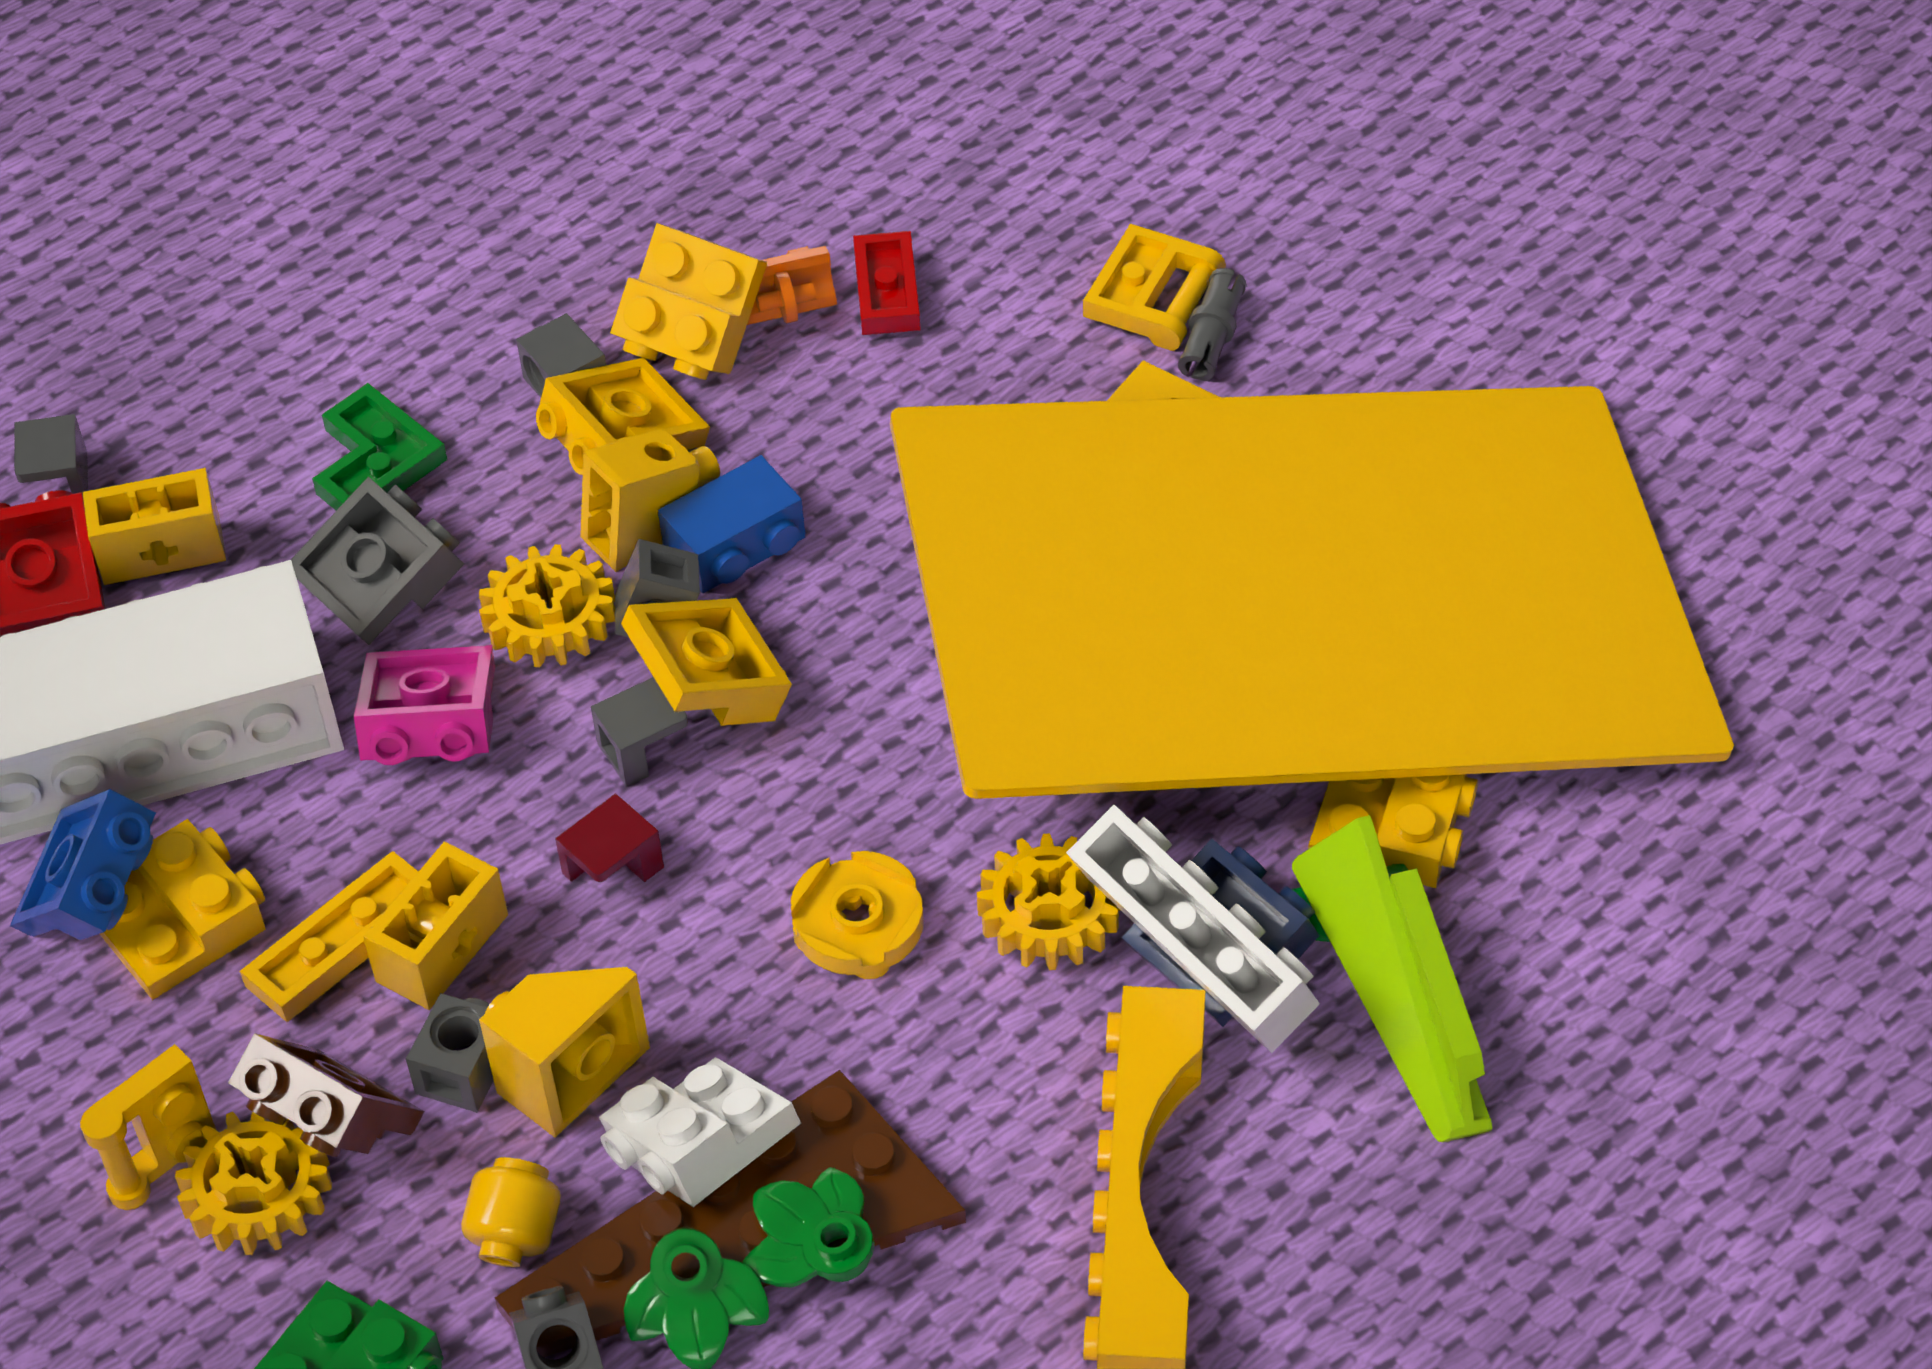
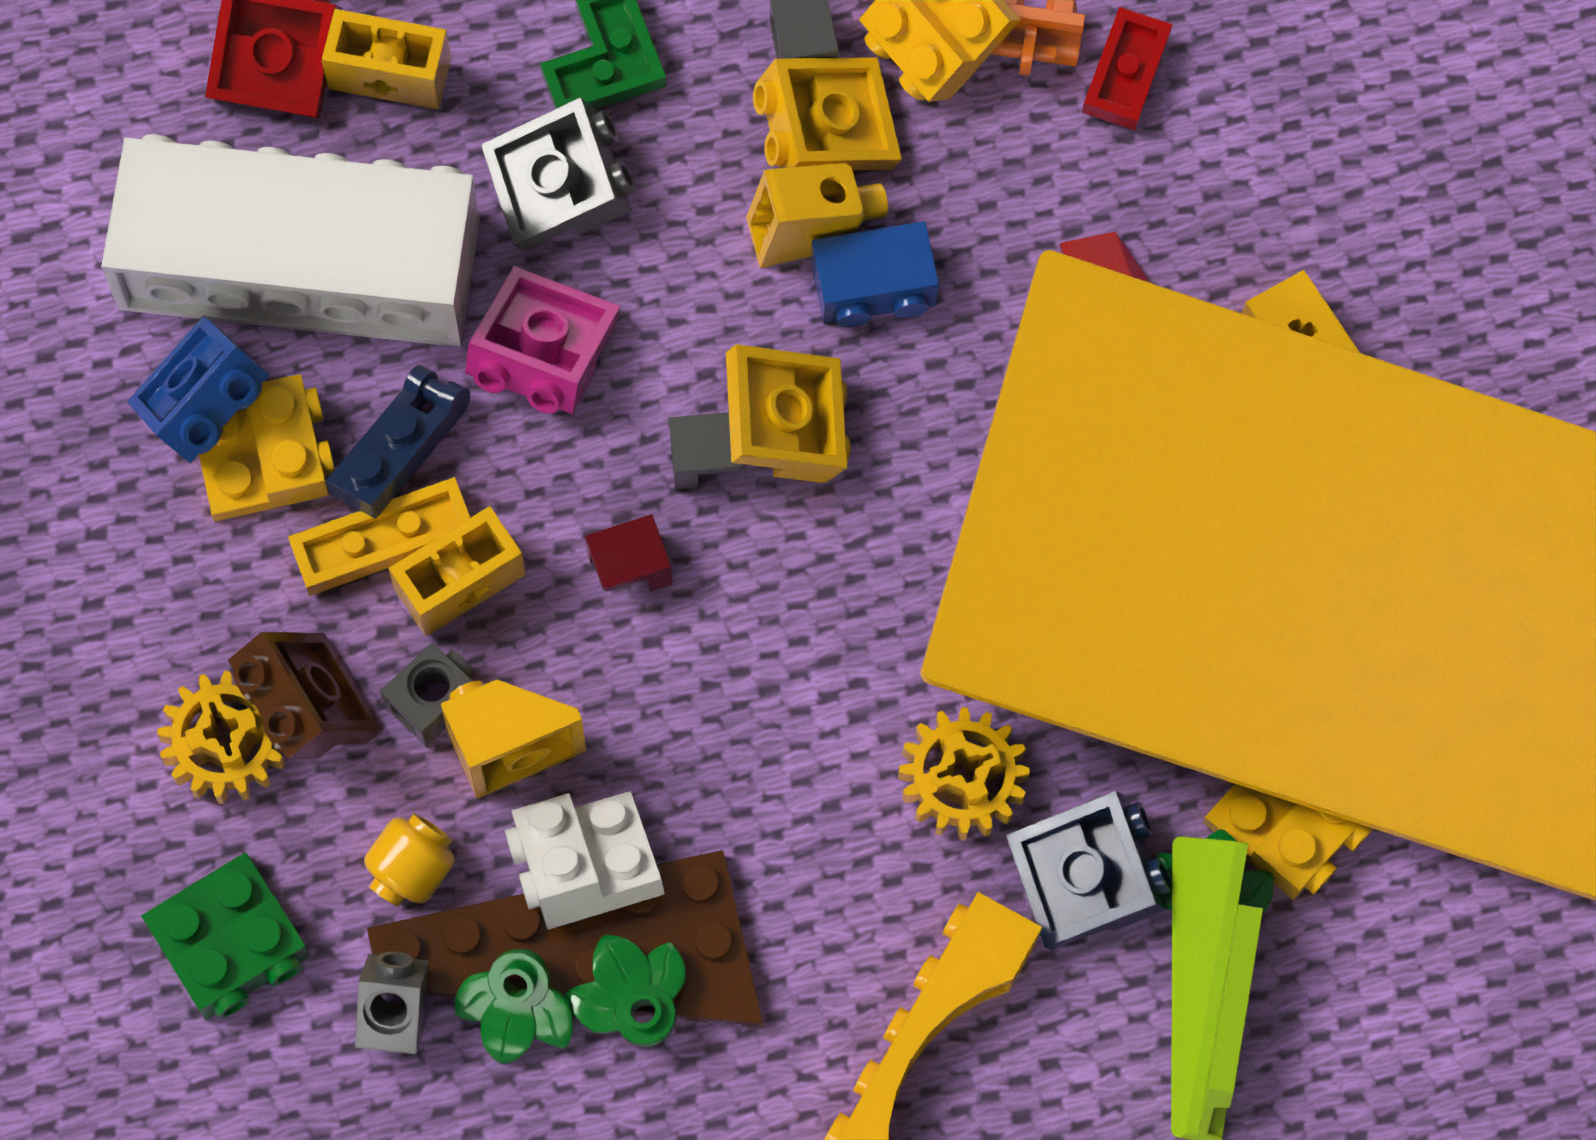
camera: 20 degrees right, 20 degrees up
yellow plate [80,1044,216,1210] -> none
yellow gear [479,544,615,668] -> none
dark grey brick [615,539,700,637] -> none
yellow plate [791,851,924,979] -> none
white brick [1066,805,1320,1053] -> none
yellow plate [1083,224,1226,351] -> none
dark grey pin [1178,268,1247,381] -> none
none -> dark blue plate [325,365,471,519]

